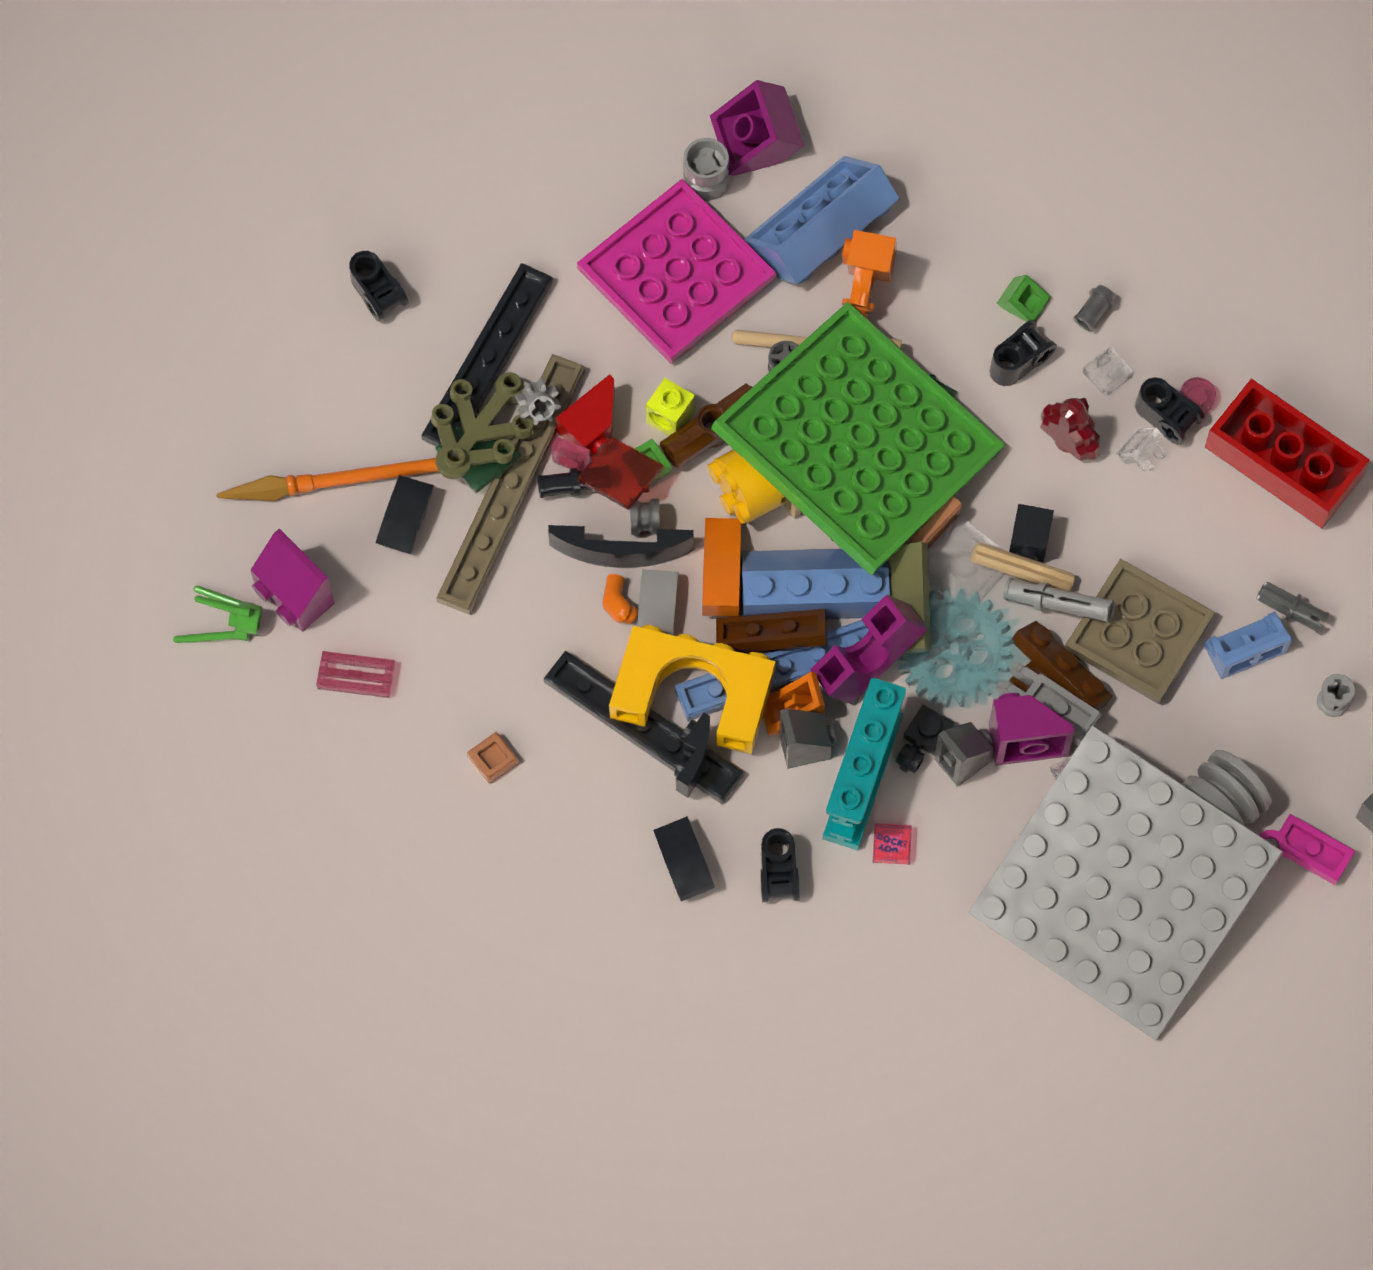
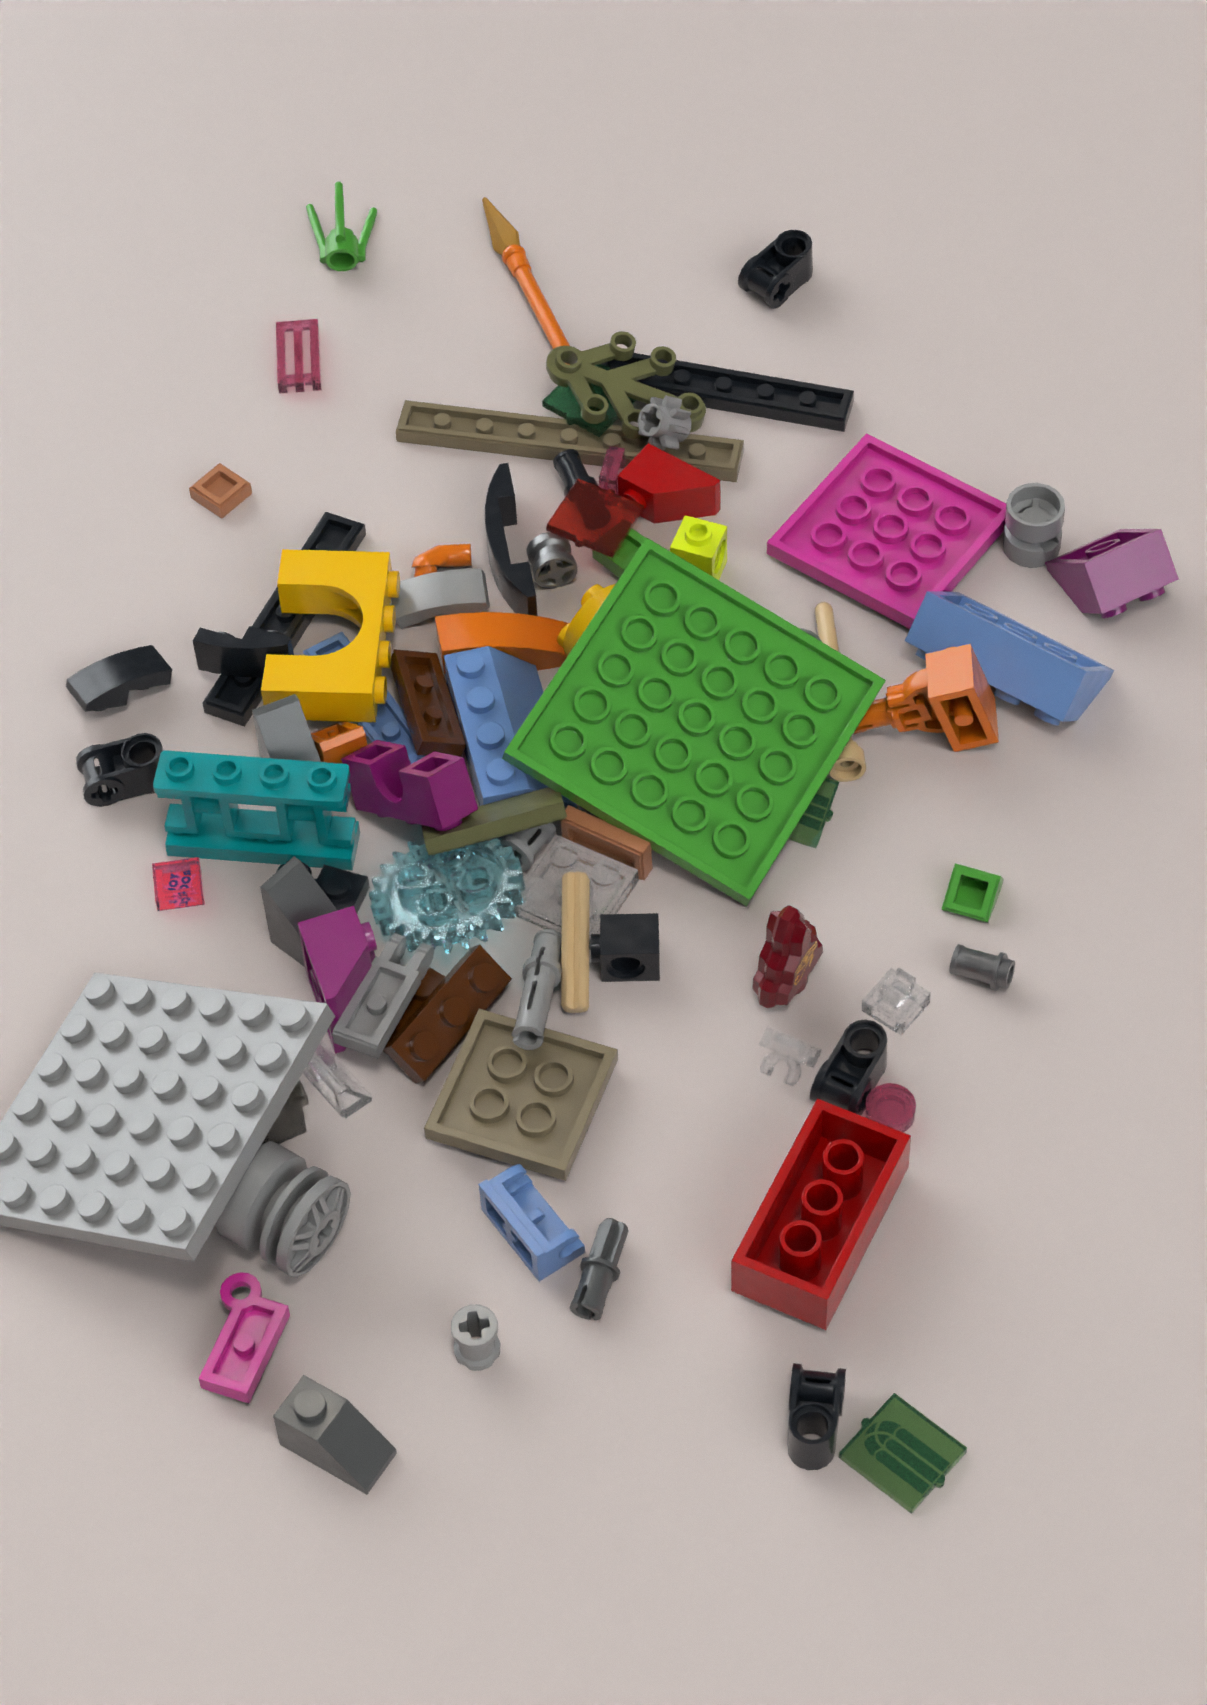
camera: 80 degrees right, 15 degrees down
magenta slope [250,528,335,632] -> none
black slope [375,475,434,554] -> none
black piece [989,320,1057,386] -> none

